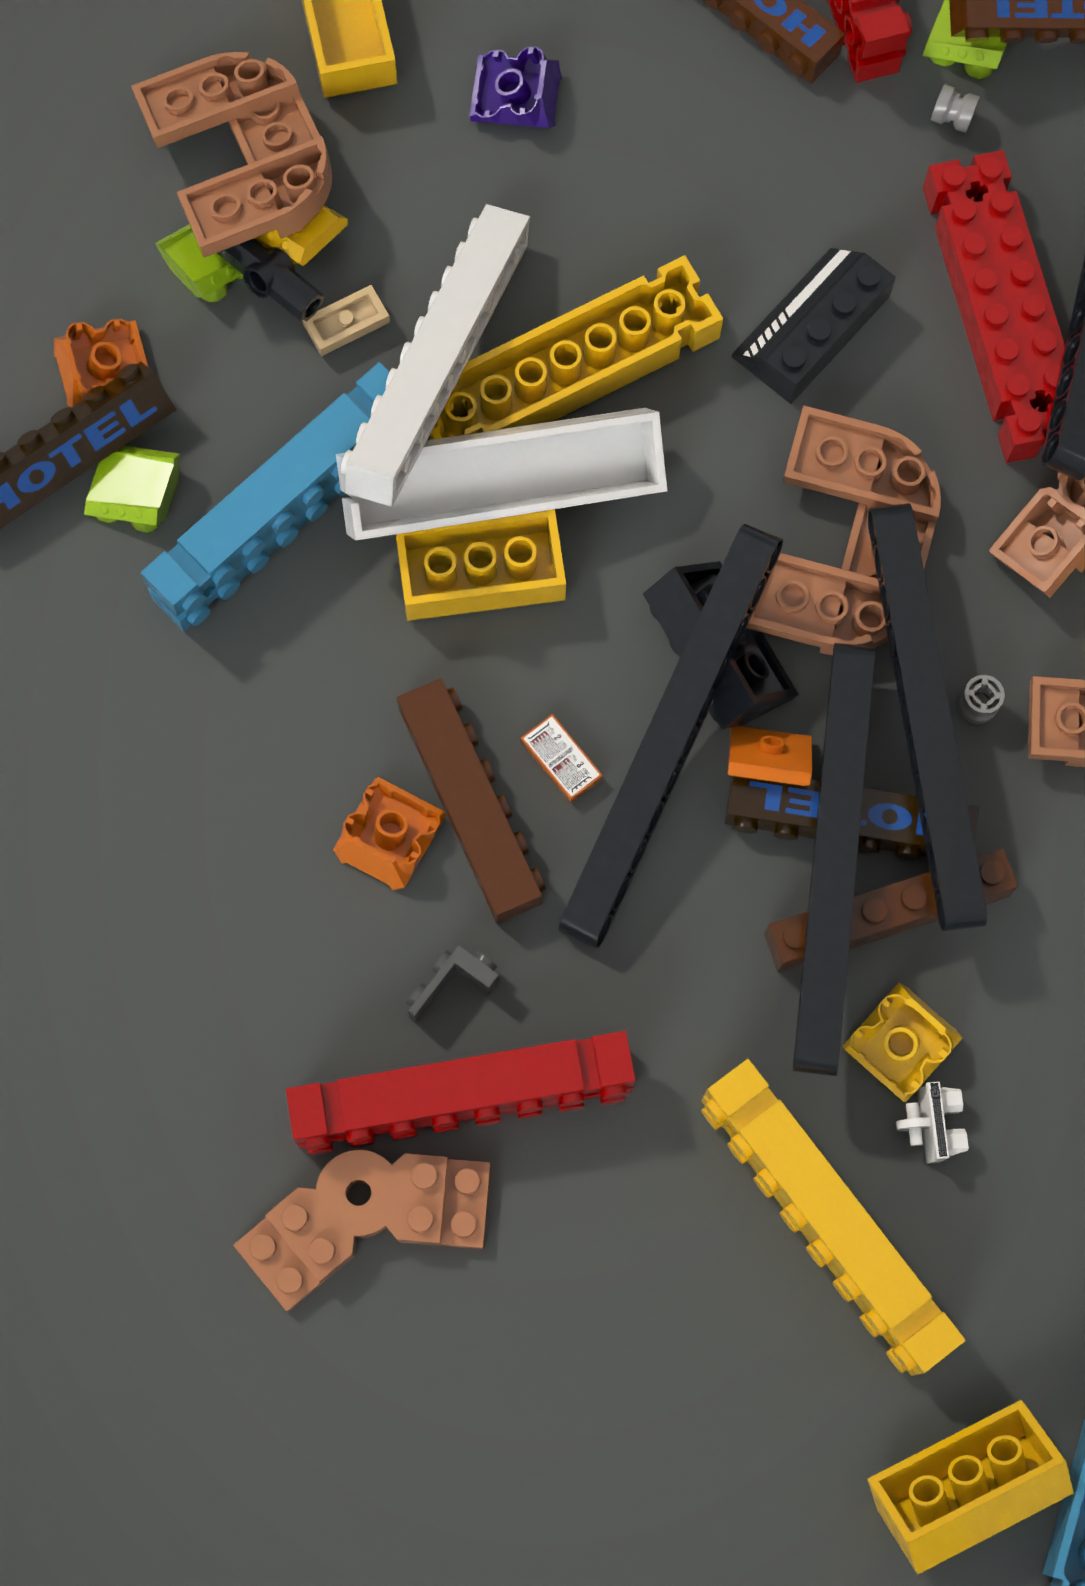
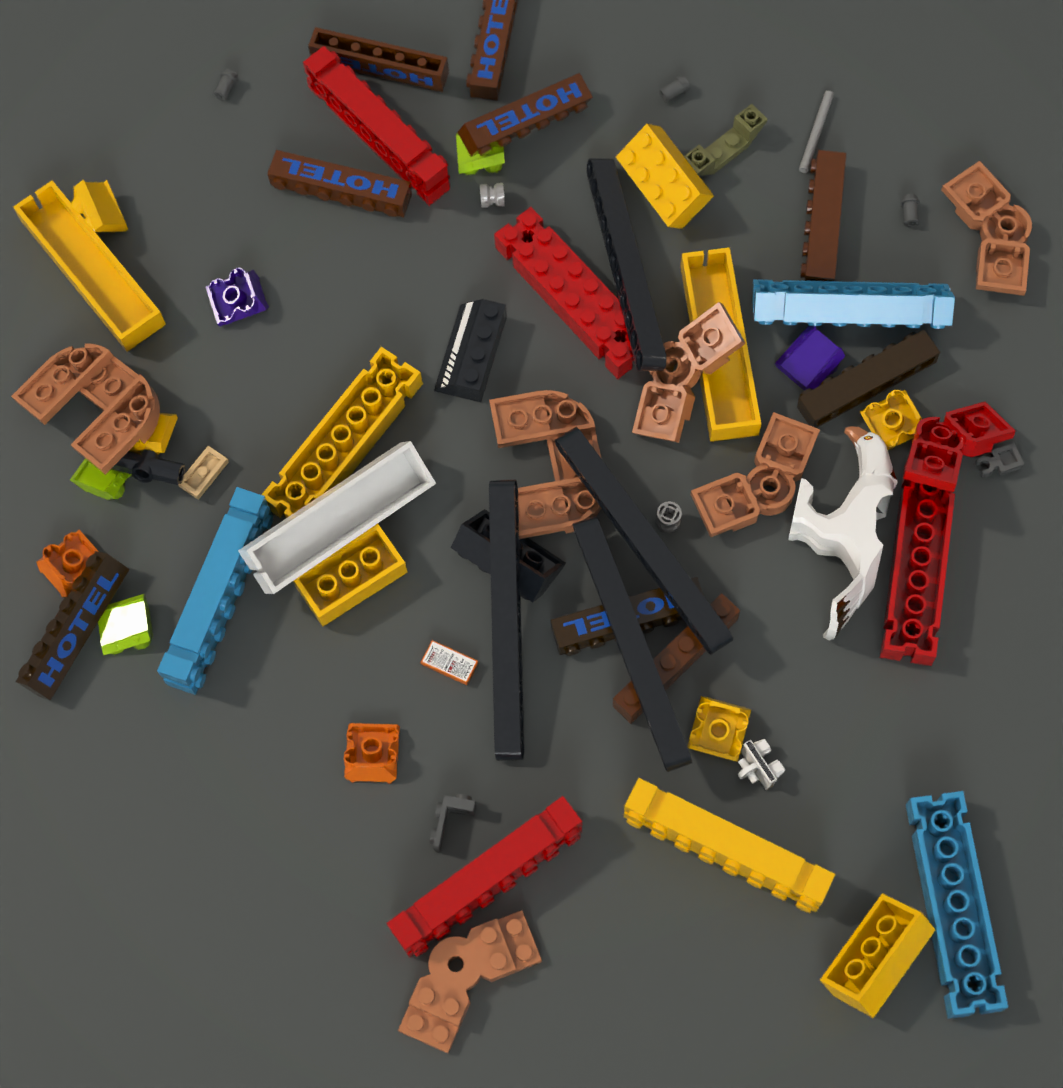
camera: 20 degrees left, 5 degrees down
white brick [341,204,530,507] -> none
reddish brown brick [397,678,546,924] -> none
orange plate [728,726,812,786] -> none

